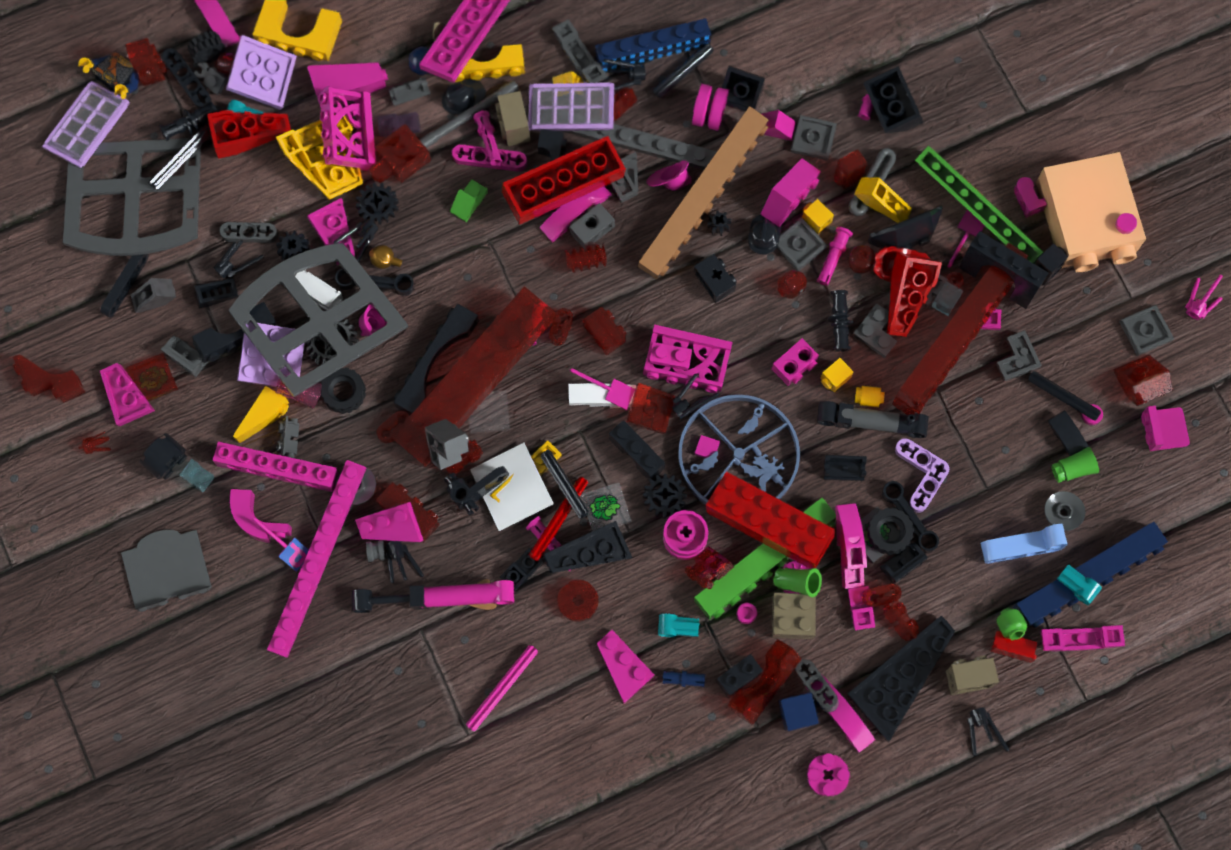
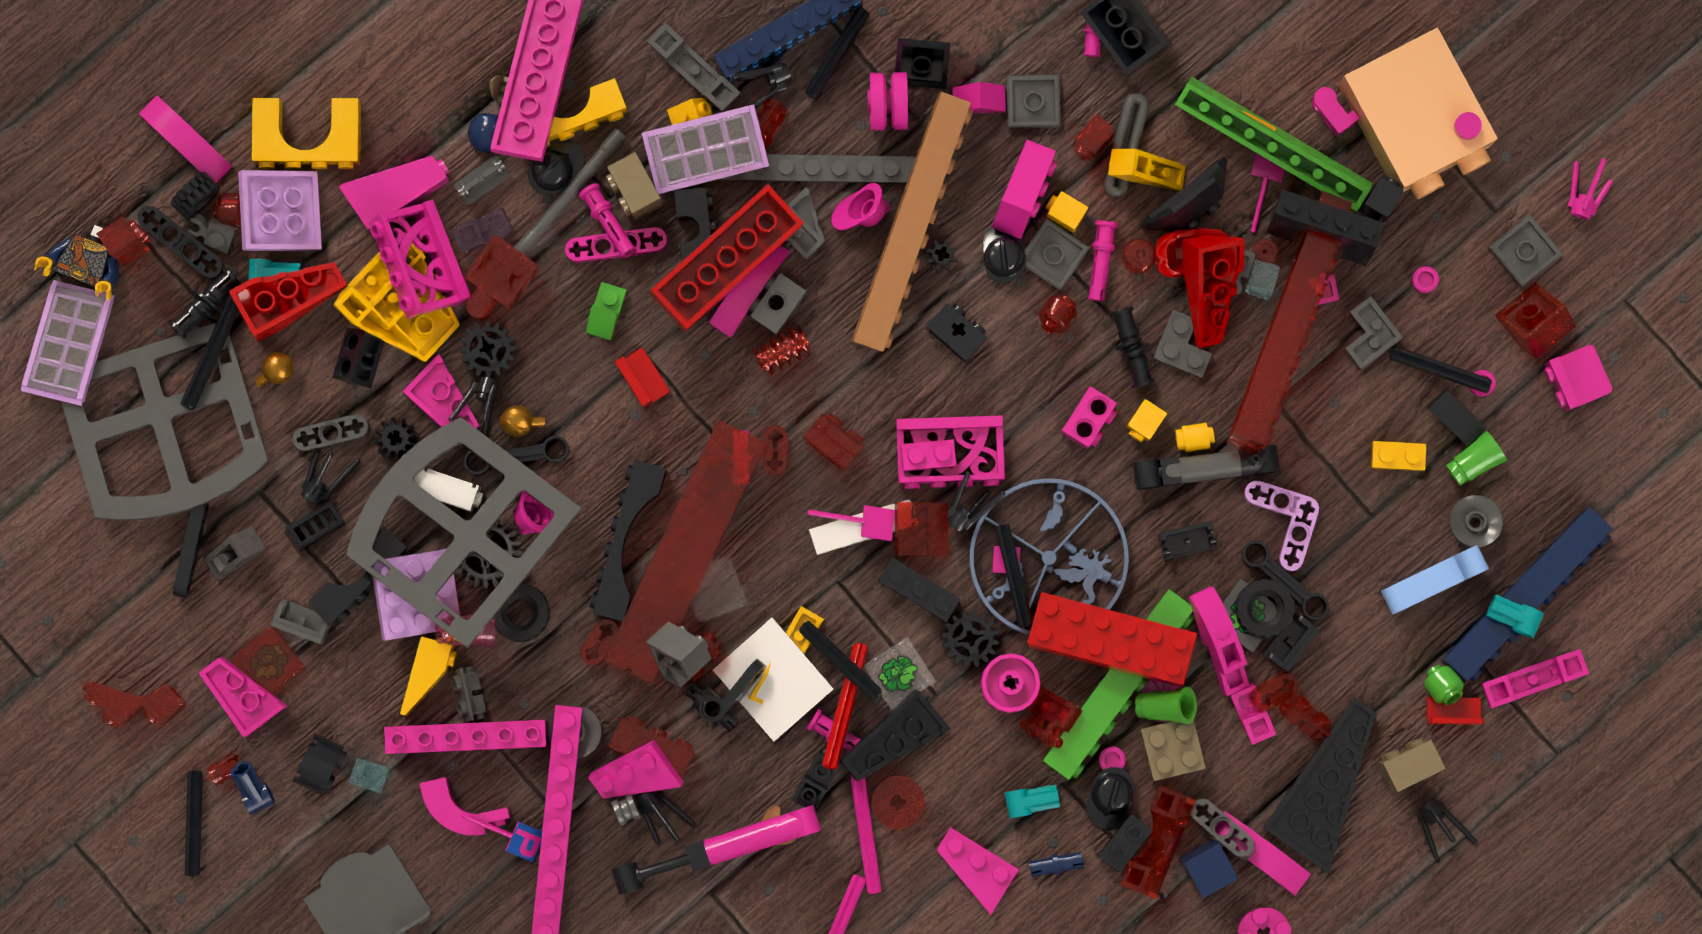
camera: 20 degrees left, 10 degrees up
none -> black axle [185,770,203,876]
none -> dark blue piece [230,761,275,815]
none -> pearl gold piece [255,352,294,387]
none -> black brick [332,327,385,388]
none -> red panel [615,348,670,409]
none -> dark pink axle [850,775,881,894]
none -> black axle [996,524,1033,628]
none -> black piece [1086,767,1135,830]
none -> yellow plate [1371,441,1426,471]
none -> dark pink tile [1411,266,1439,293]

